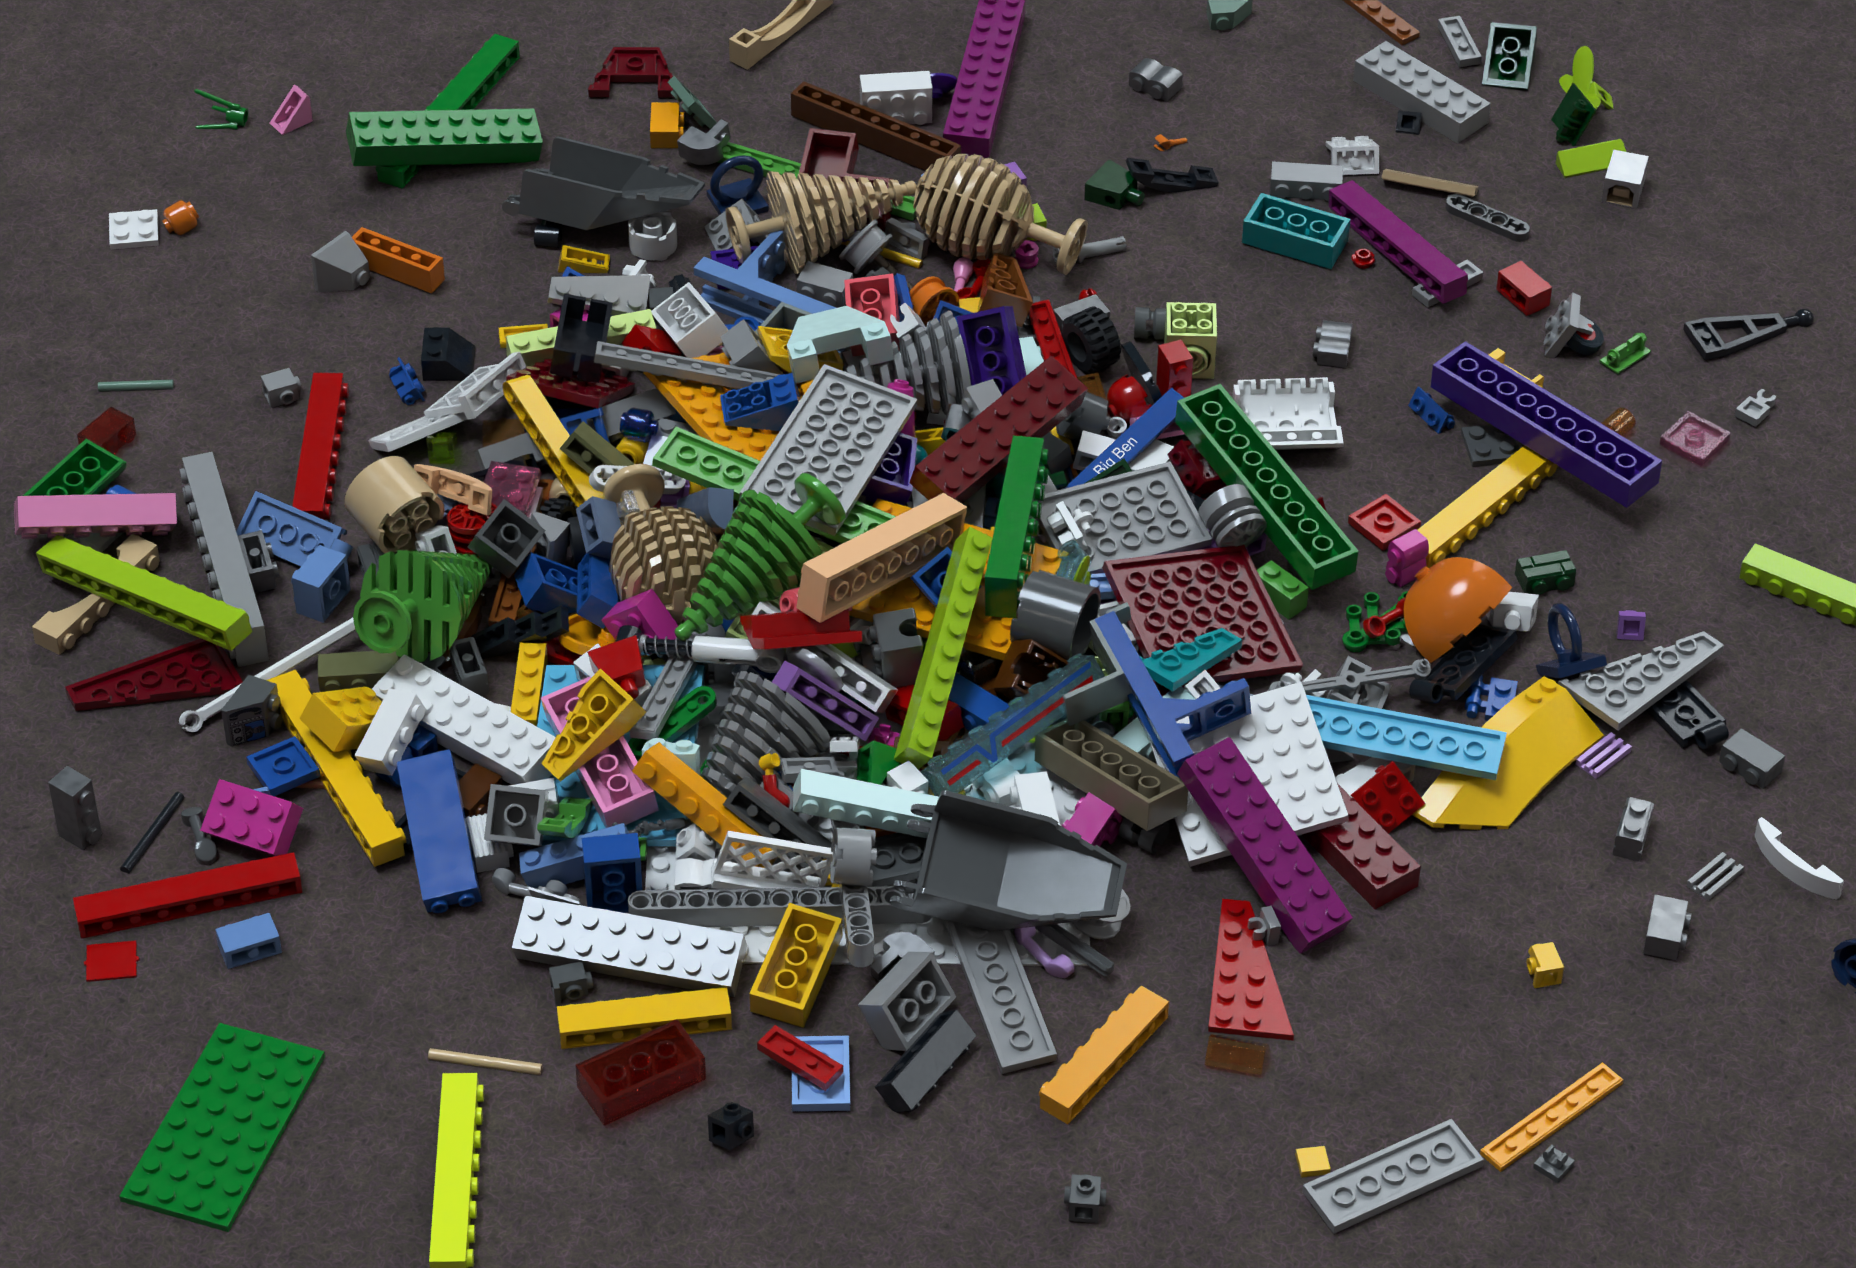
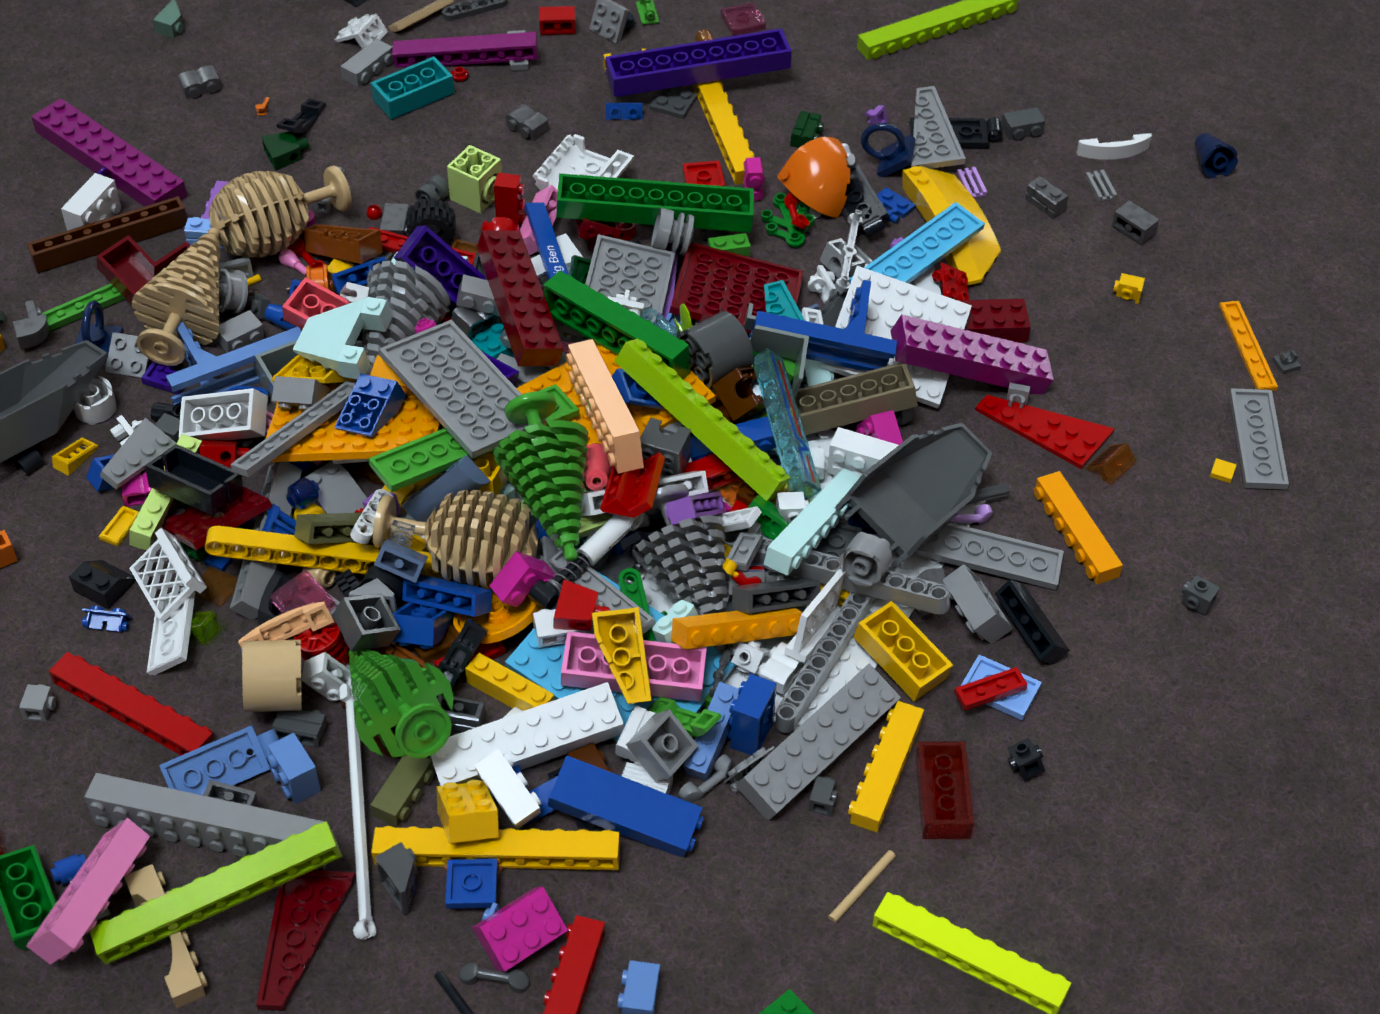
camera: 60 degrees left, 5 degrees up
black tile [1121,341,1162,405] -> none

